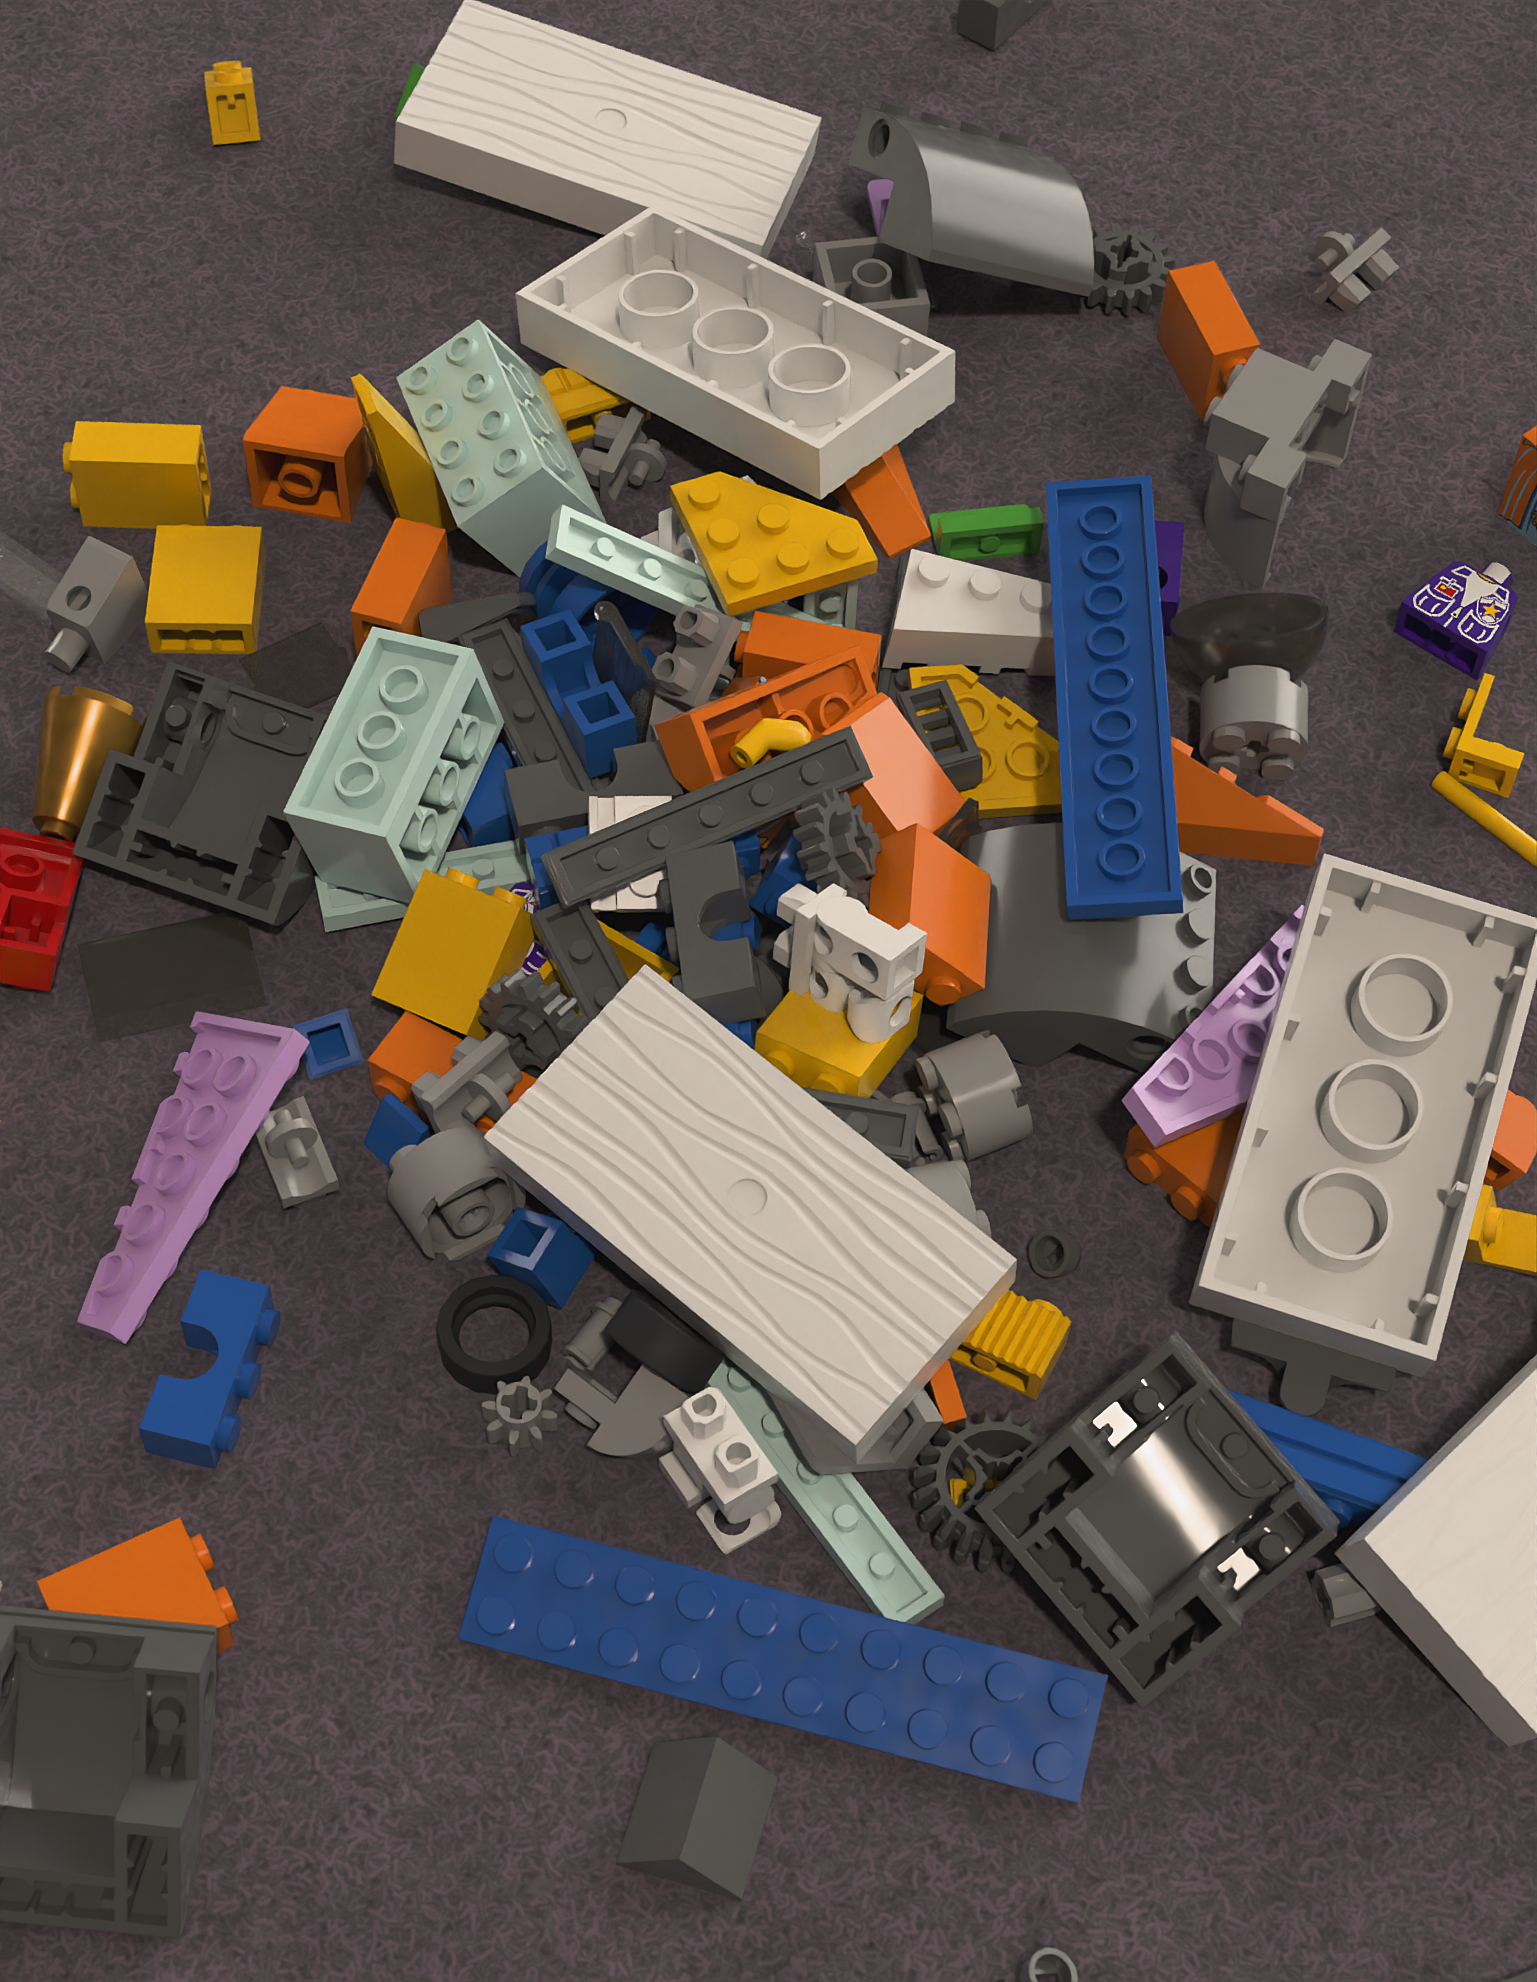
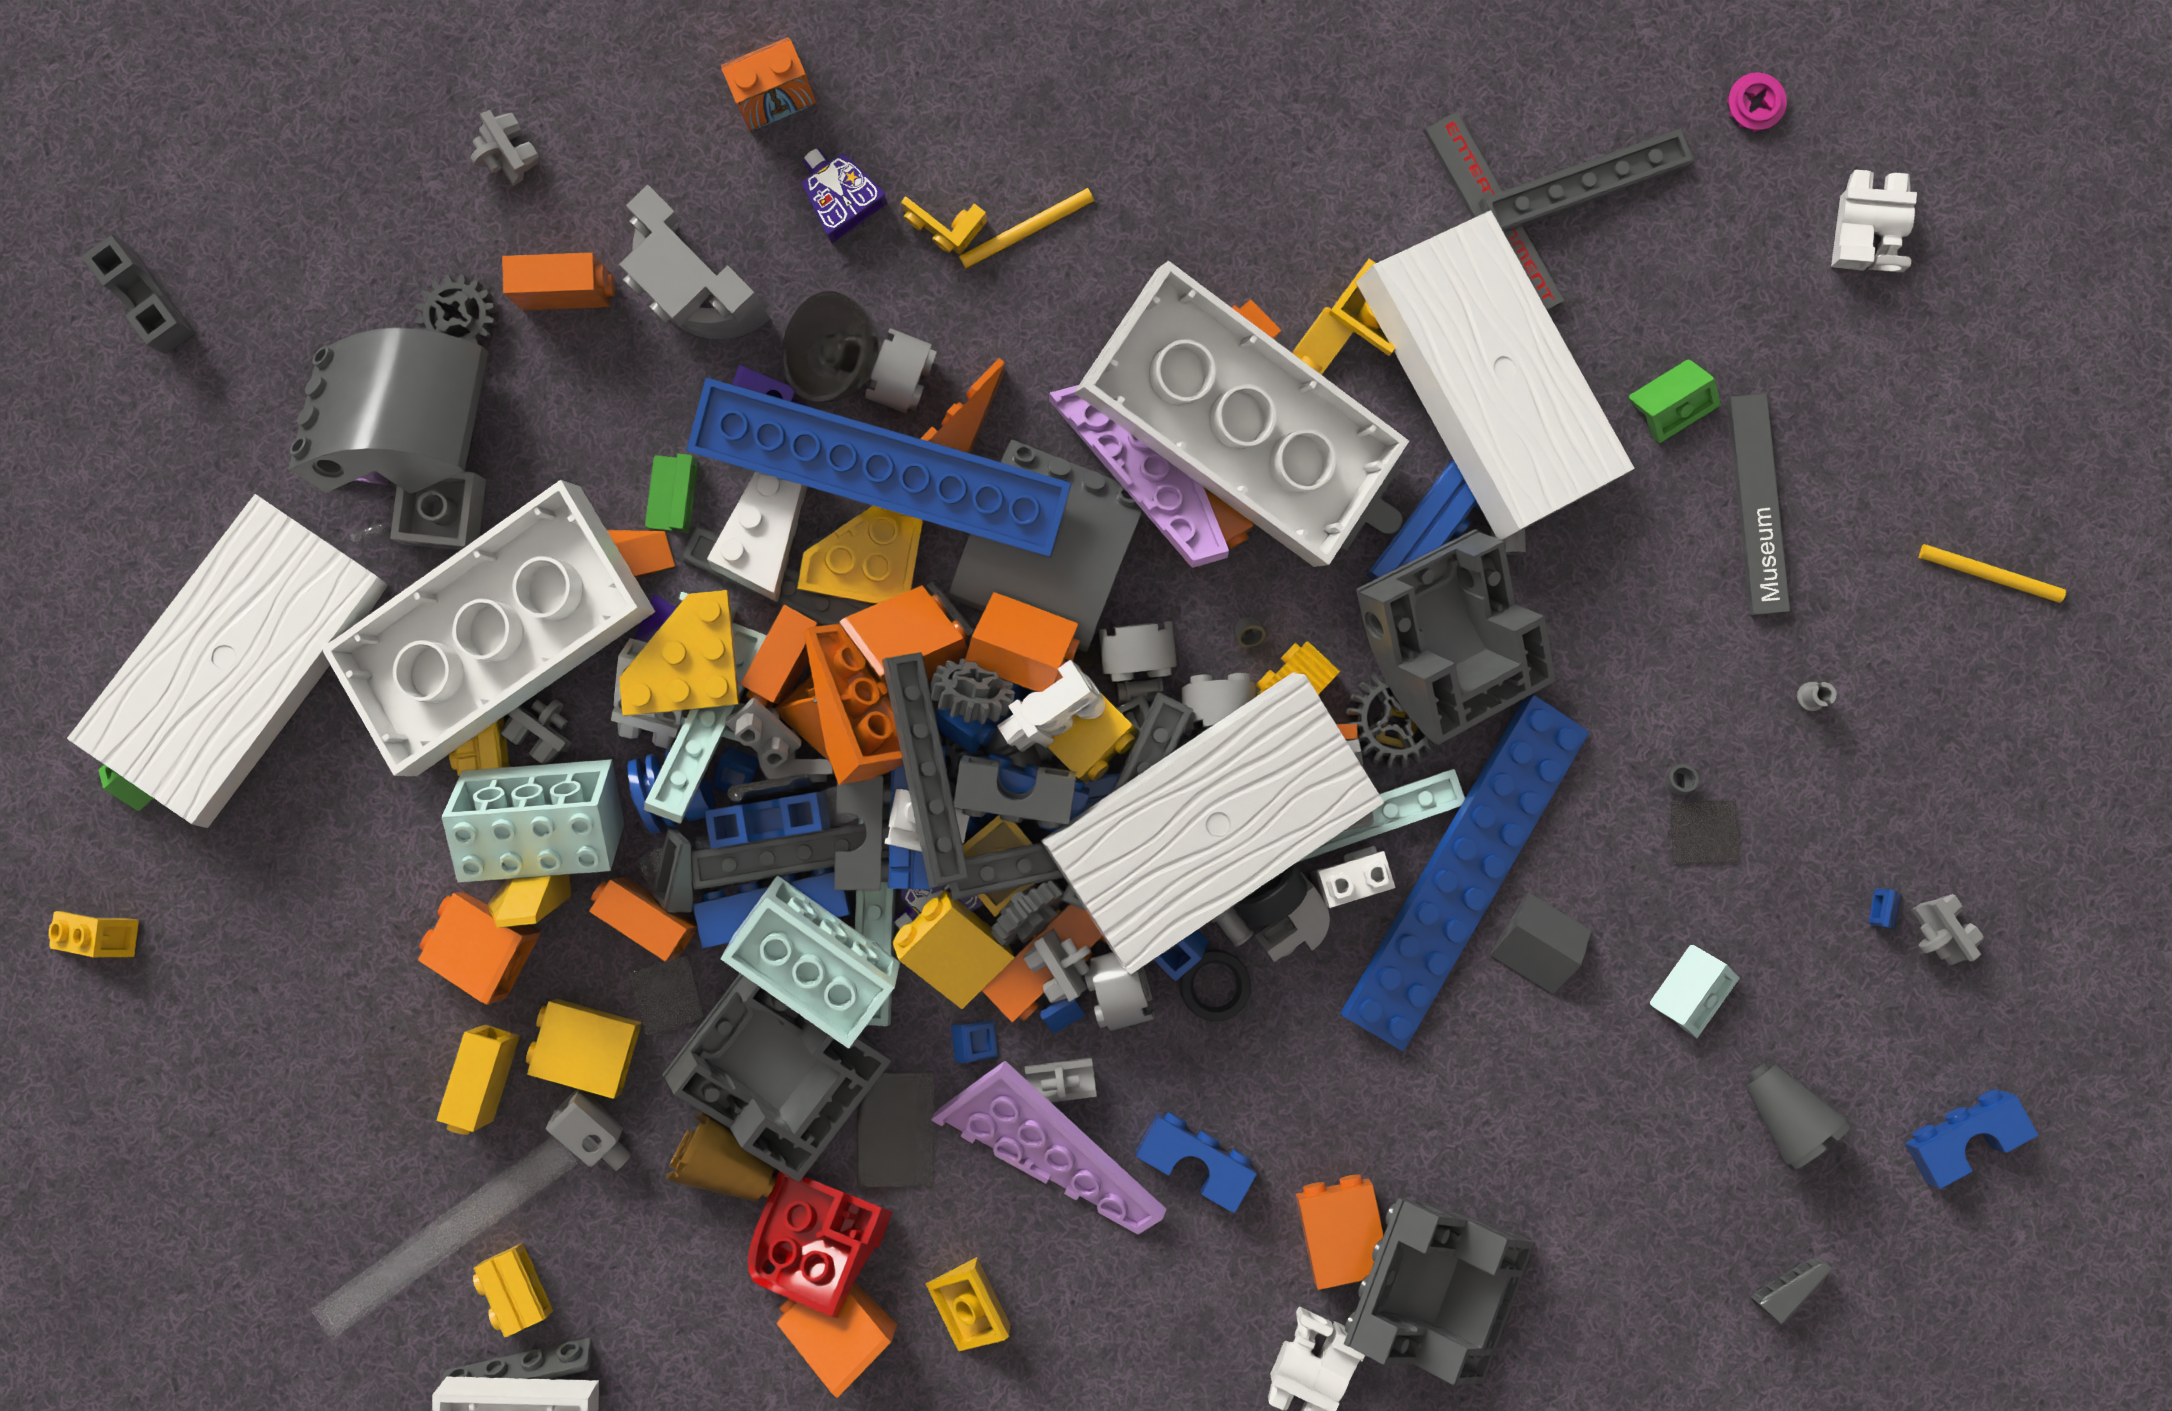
camera: 75 degrees left, 30 degrees up
light grey gear [482,1376,558,1457] -> none
yellow arm [730,718,811,769] -> none
dark grey slope [895,680,983,791] -> none

